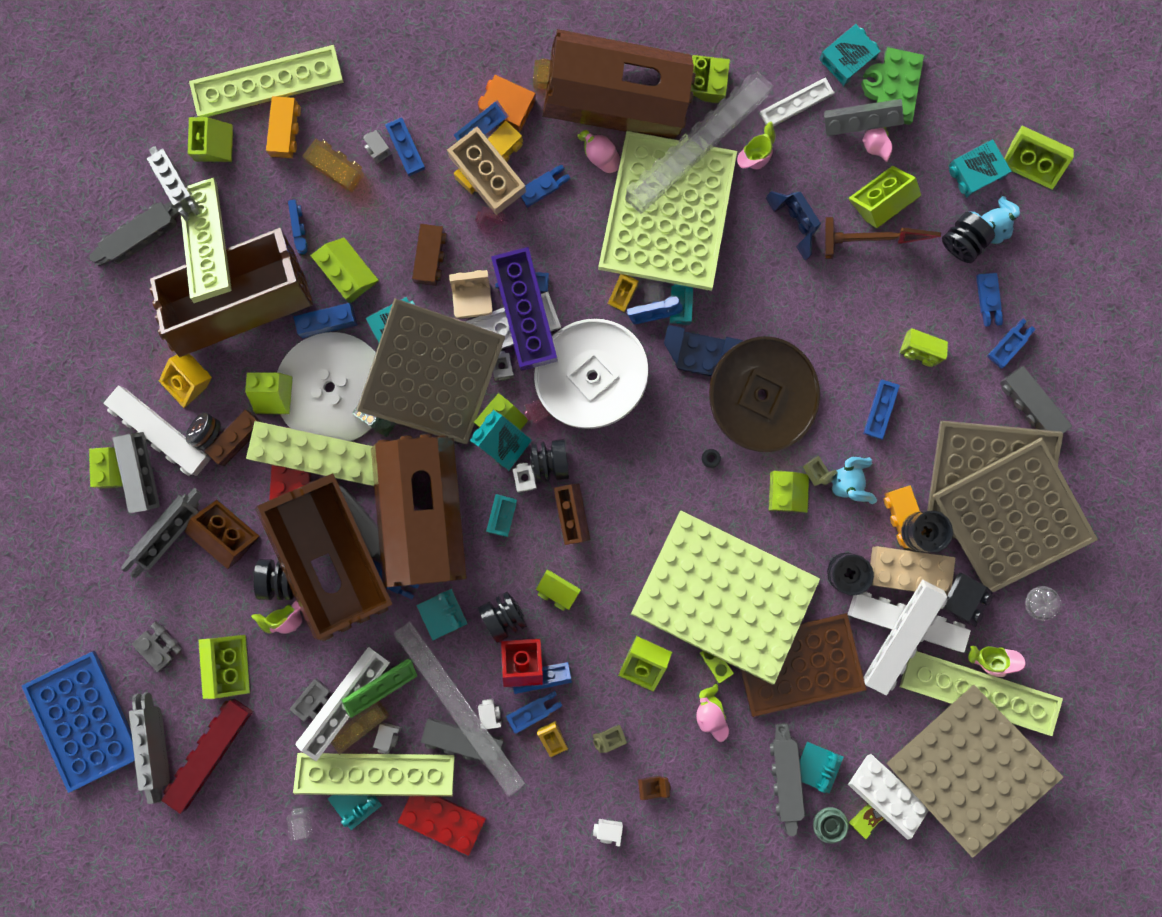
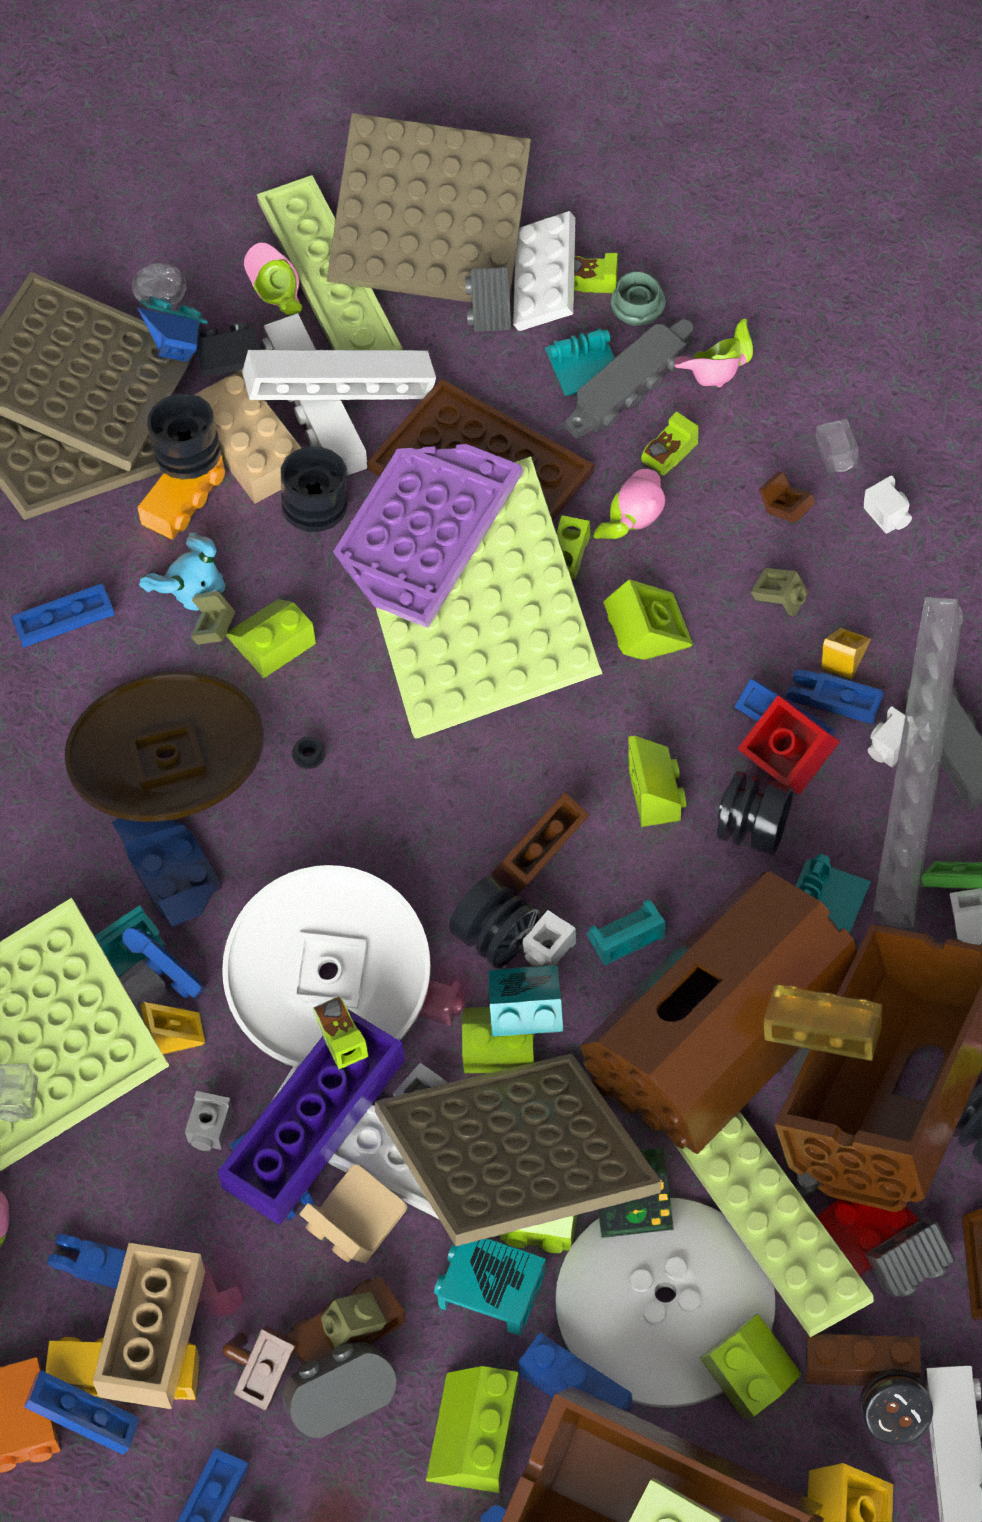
camera: 130 degrees left, 25 degrees down
none -> blue slope [138,308,198,363]
none -> teal hinge [140,296,208,328]
none -> light grey brick [185,1091,234,1151]
none -> plate [223,1326,298,1410]
none -> dark grey brick [282,1342,396,1438]
none -> lime leg [313,996,368,1069]
none -> olive bracket [321,1291,387,1348]
none -> medium lavender plate [333,444,524,628]
none -> dark grey brick [465,267,511,332]
none -> lime leg [641,411,698,476]
none -> hair [674,318,753,387]
none -> clear yellow brick [764,984,882,1061]
none -> clear brick [815,419,859,473]
none -> dark grey brick [865,1217,956,1297]

